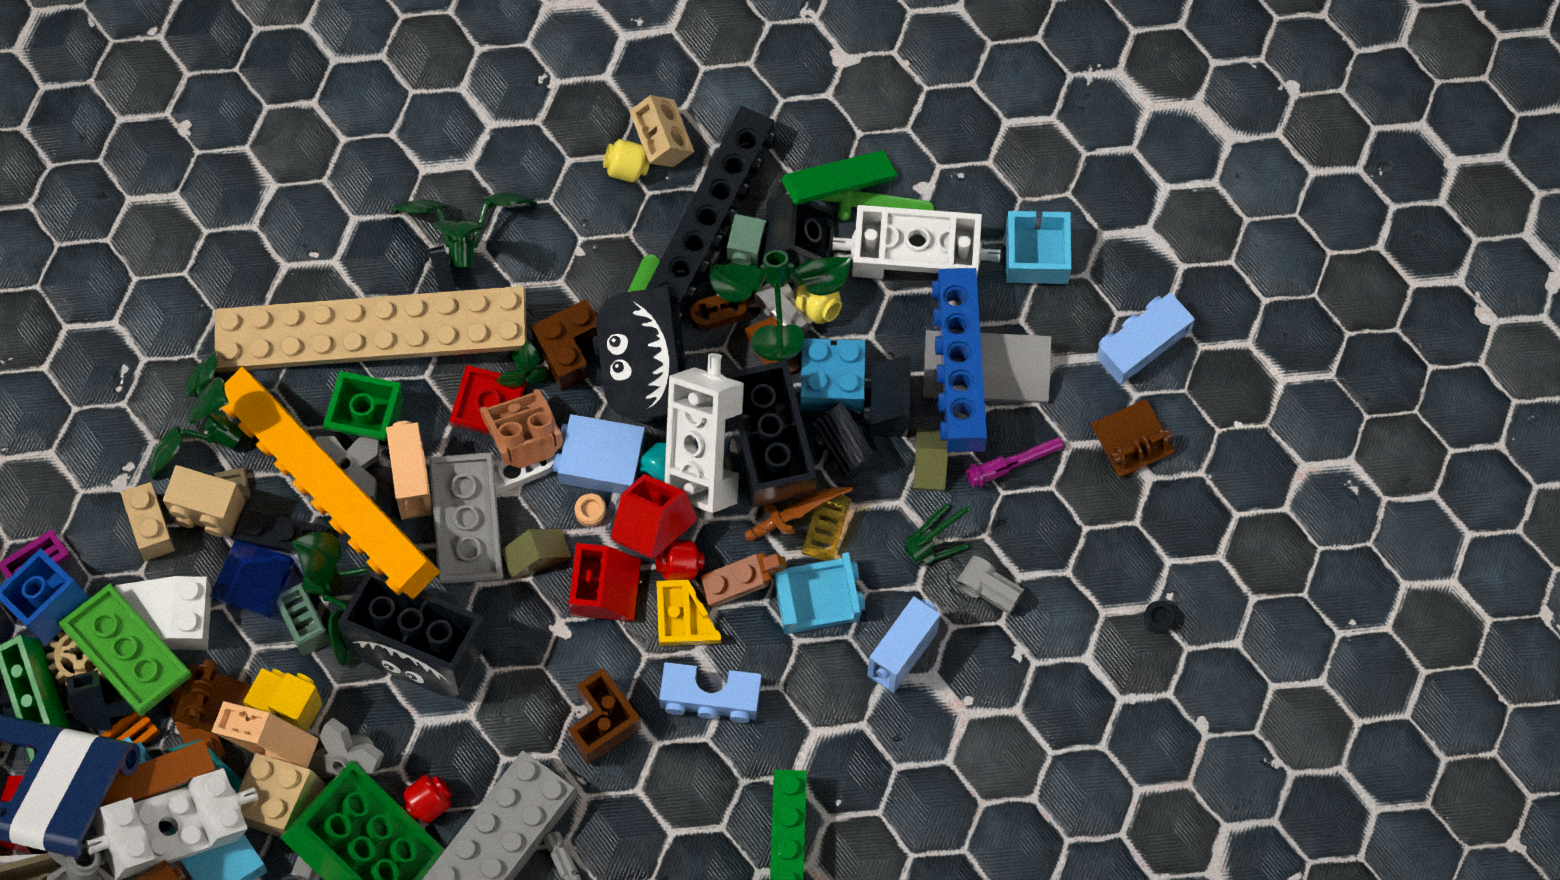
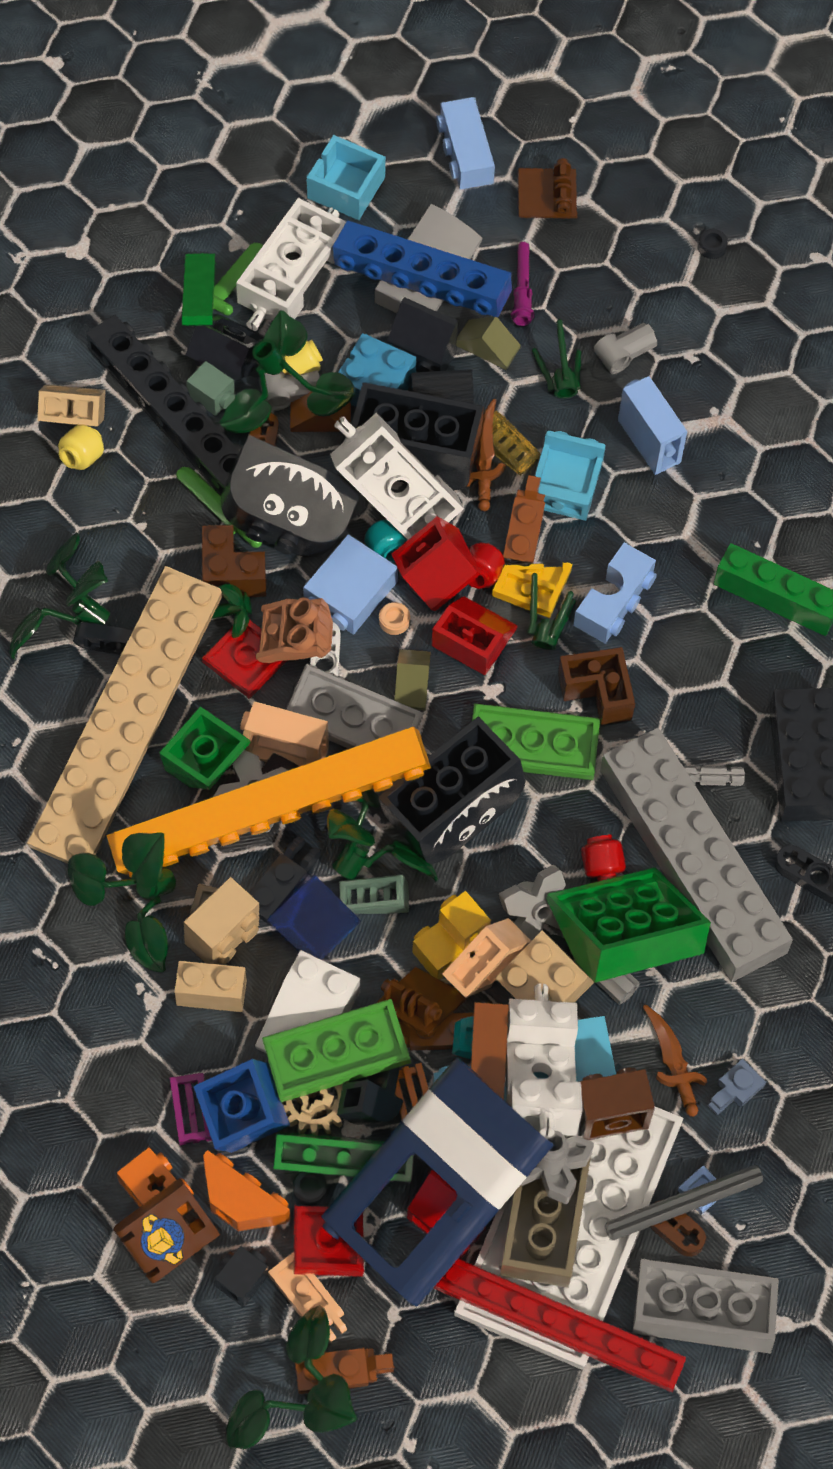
camera: 65 degrees left, 5 degrees down
none -> bright green tile [472,703,600,780]
none -> dark green plant [527,573,576,650]

